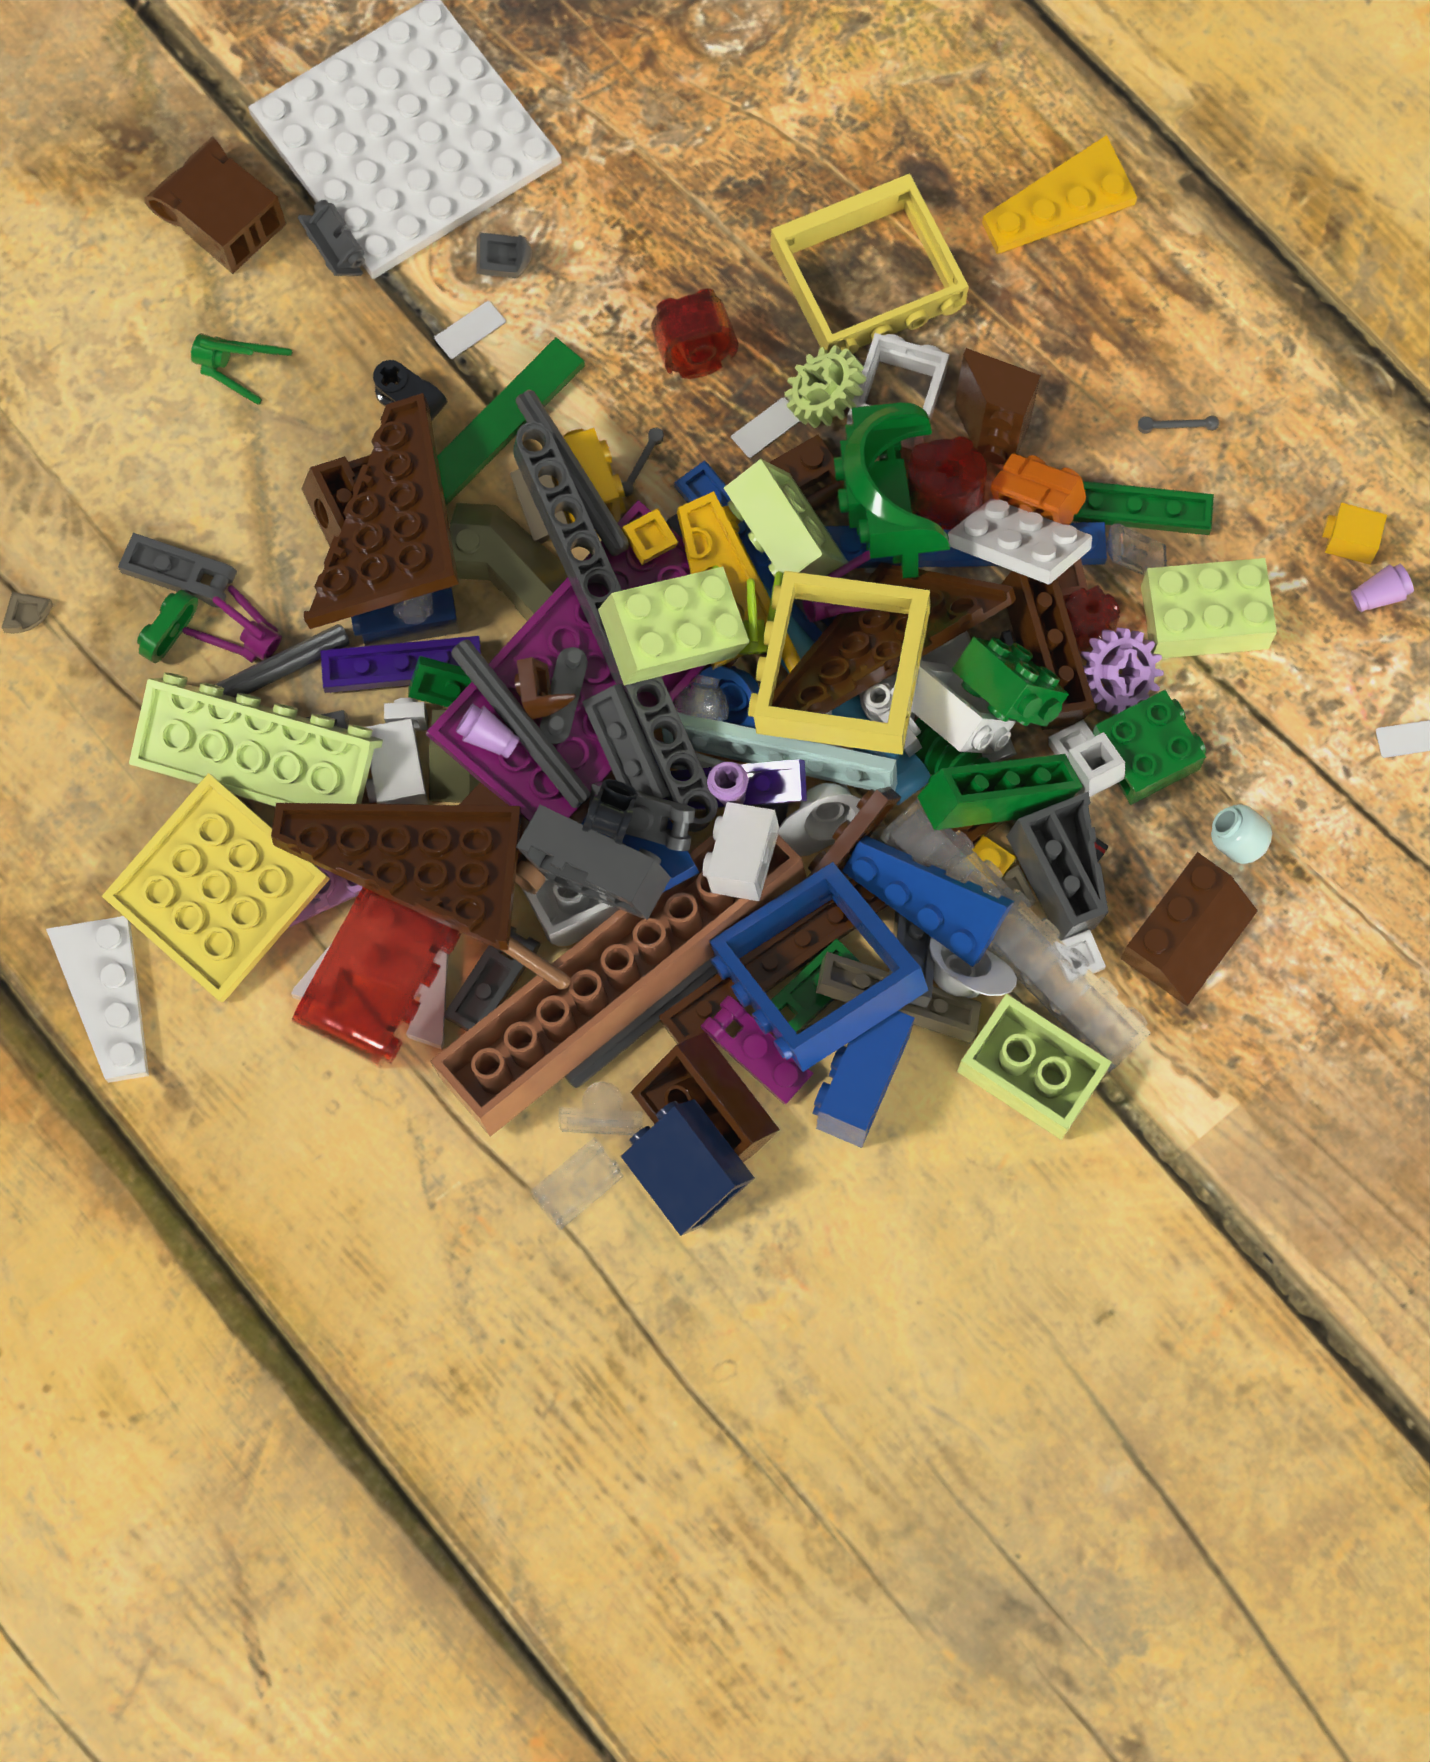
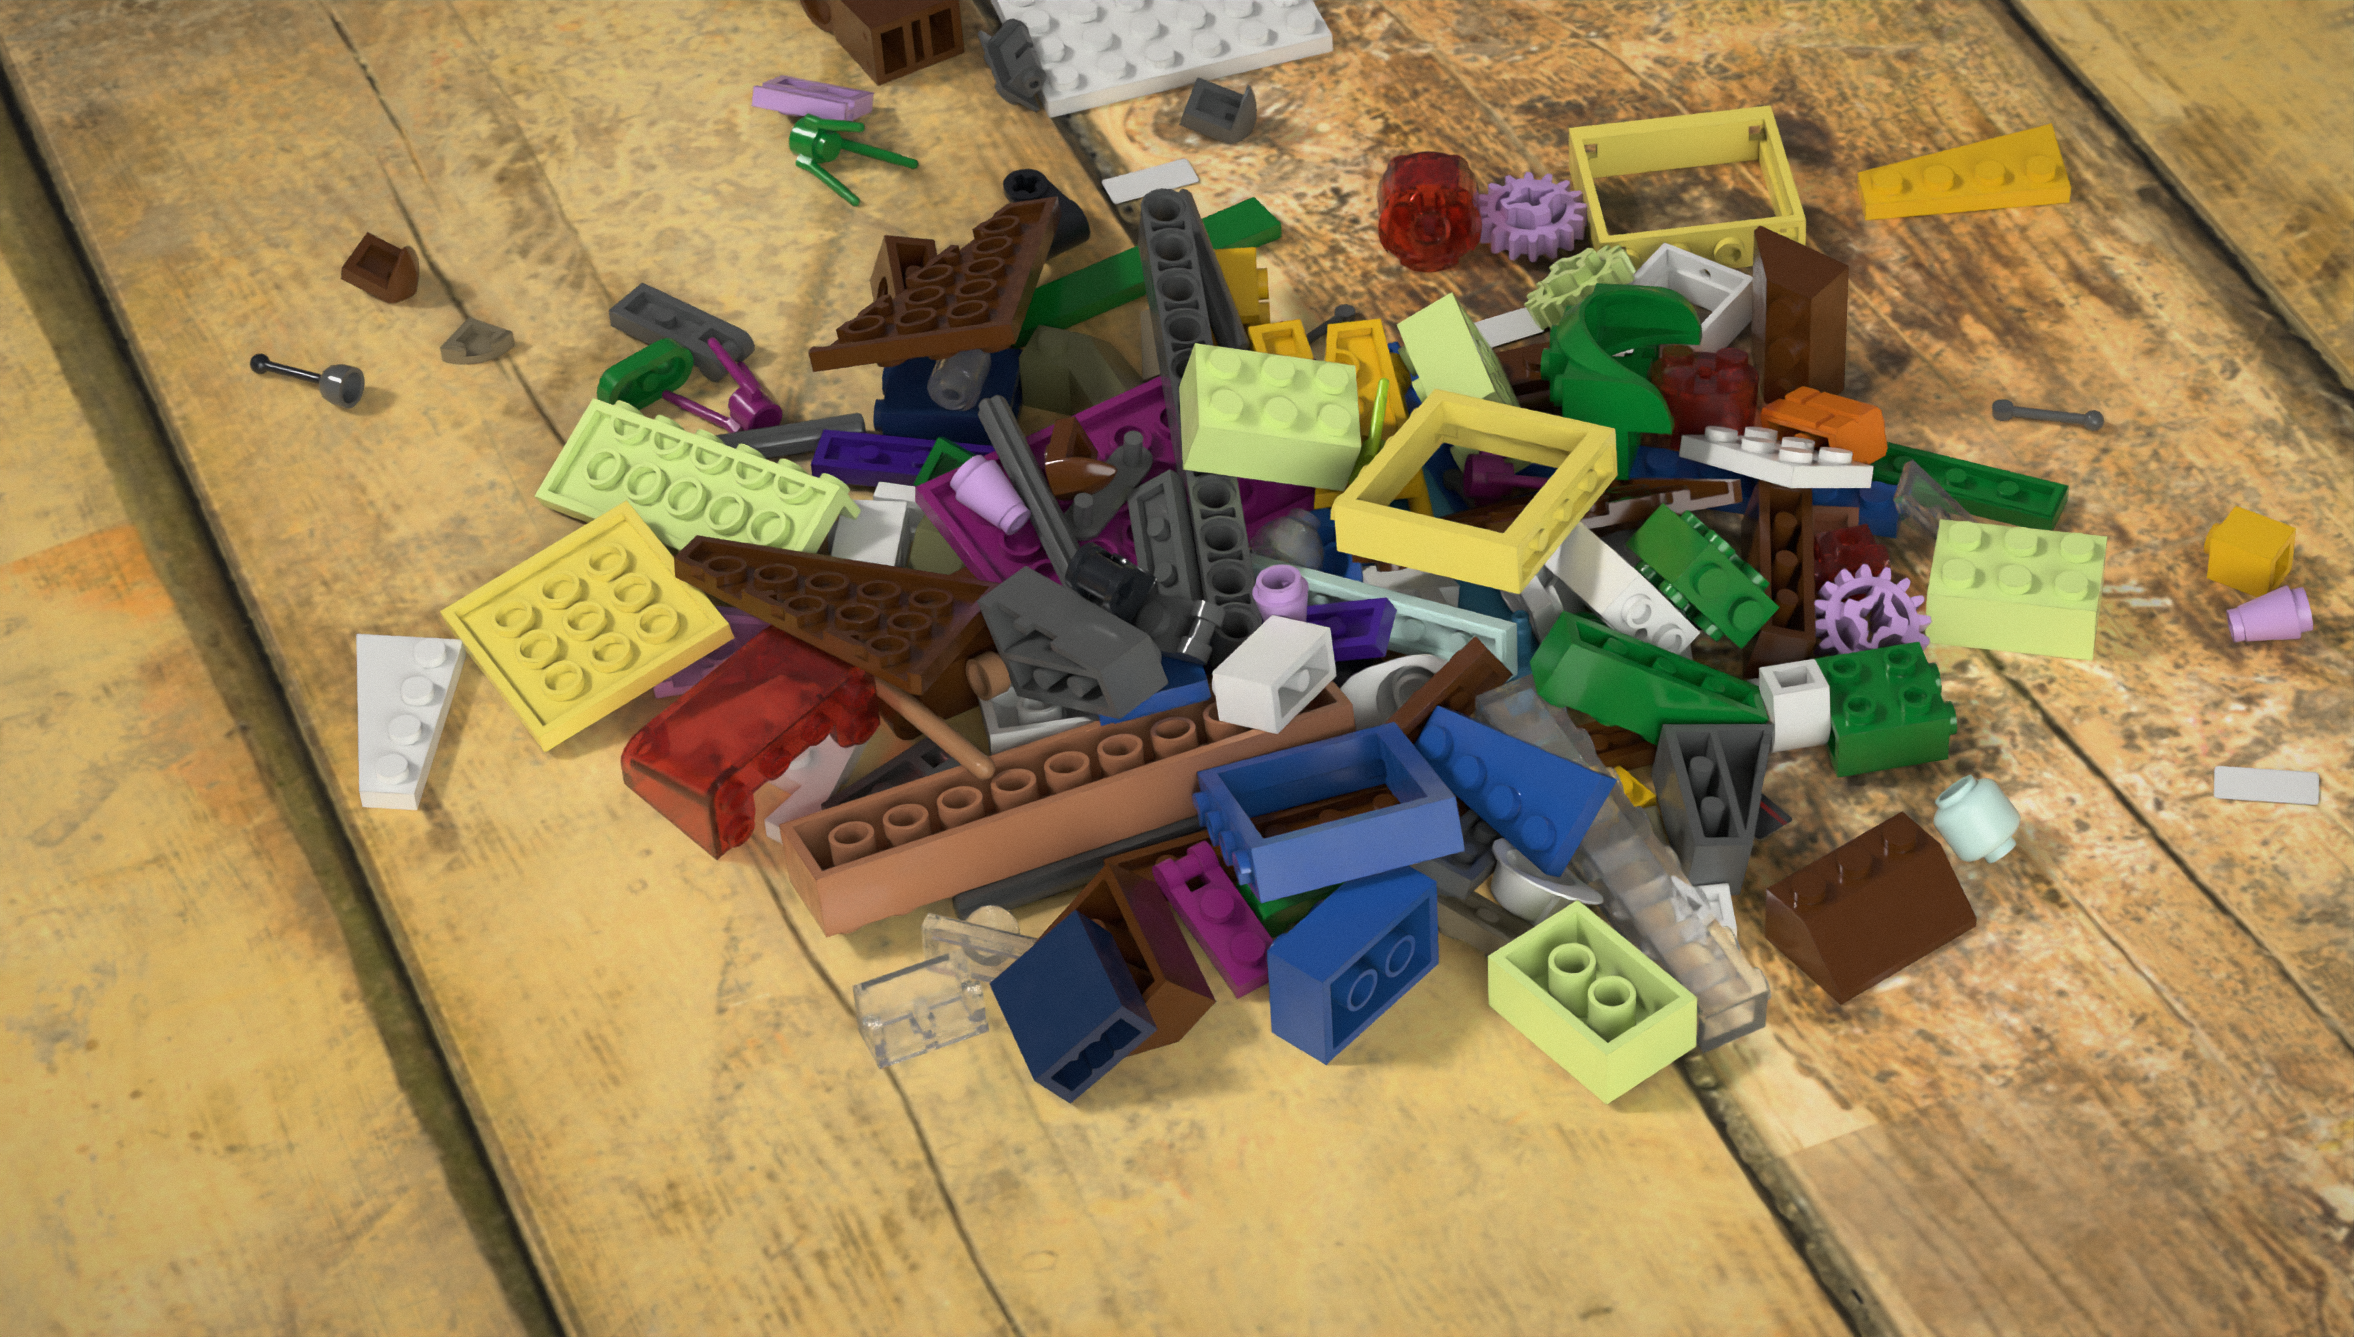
camera: 20 degrees right, 30 degrees down
none -> lavender plate [752,75,874,122]
none -> lavender gear [1475,172,1587,262]

